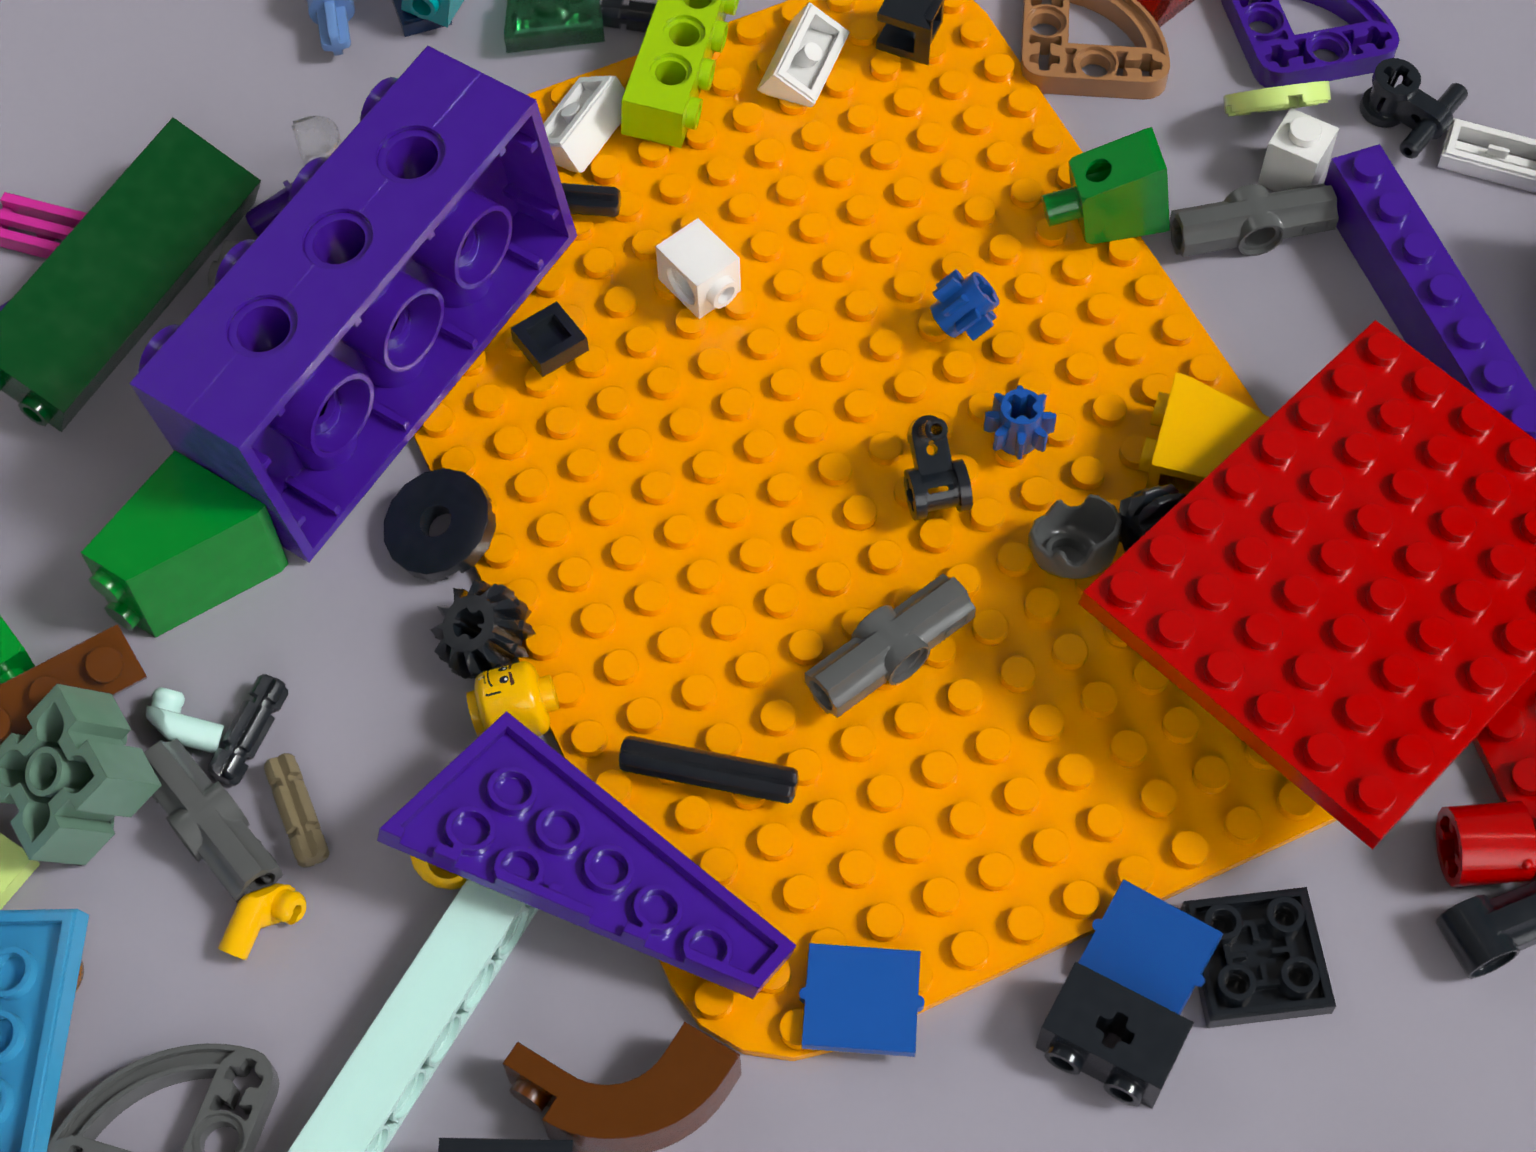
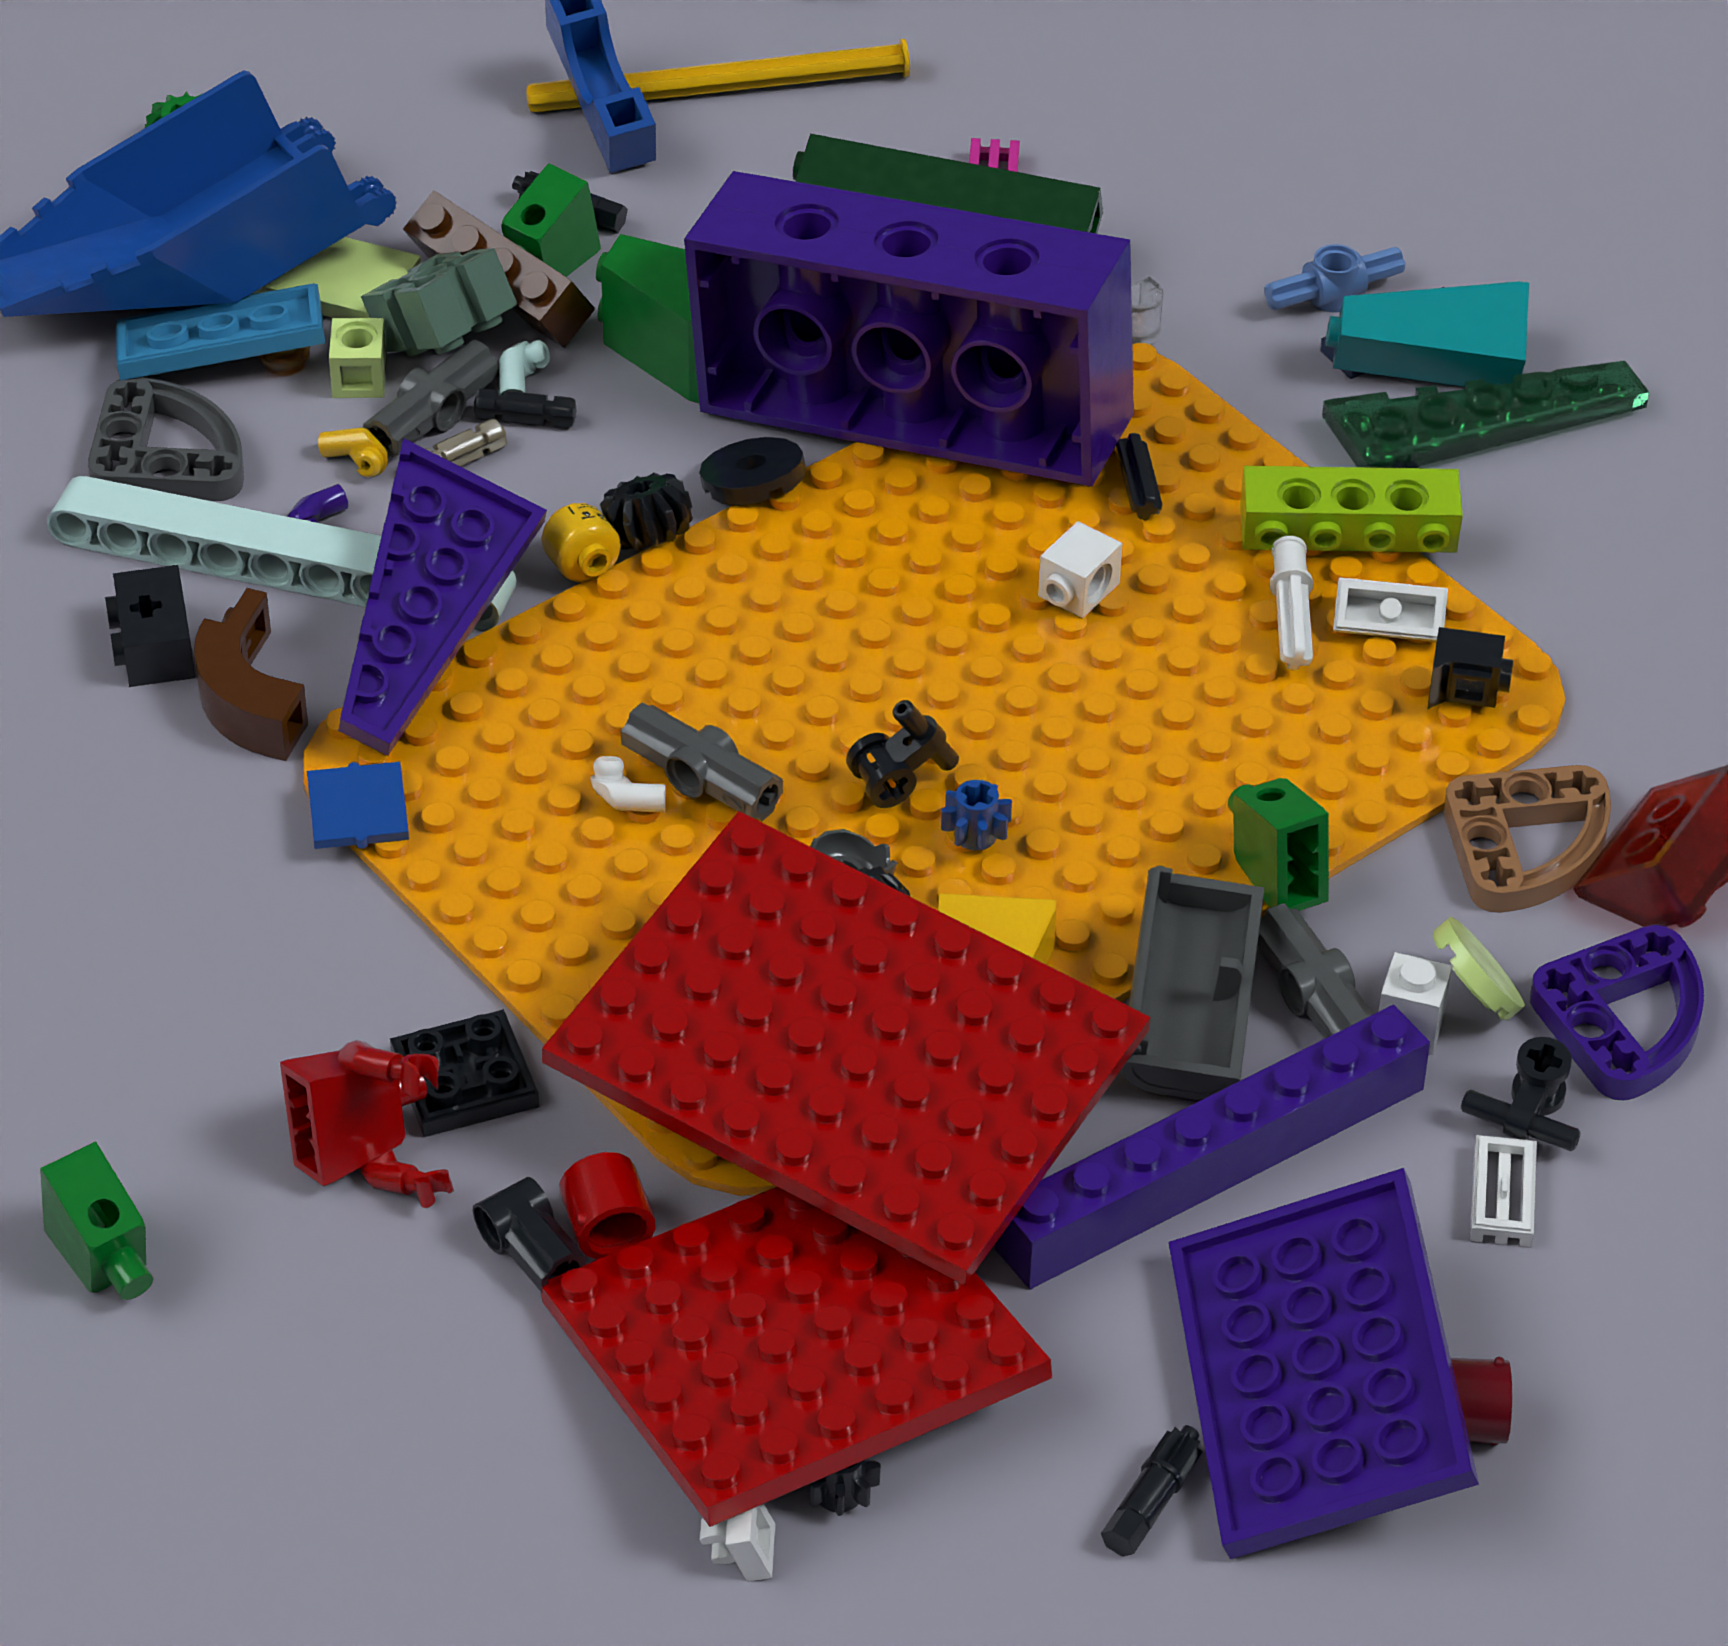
camera: 75 degrees right, 15 degrees down
black plate [511,301,589,377] -> none
white slope [543,75,625,173] -> none
black axle [618,735,799,804] -> none
blue gear [930,269,999,341] -> none
black brick [1036,961,1194,1109] -> none
blue piece [1078,879,1223,1015] -> none
none -> red torso [280,1040,454,1208]
none -> dark purple arm [287,484,349,523]
none -> yellowish green brick [329,318,387,398]
none -> white arm [590,756,666,812]
none -> dark grey container [1121,866,1264,1100]
none -> white axle [1270,536,1313,671]

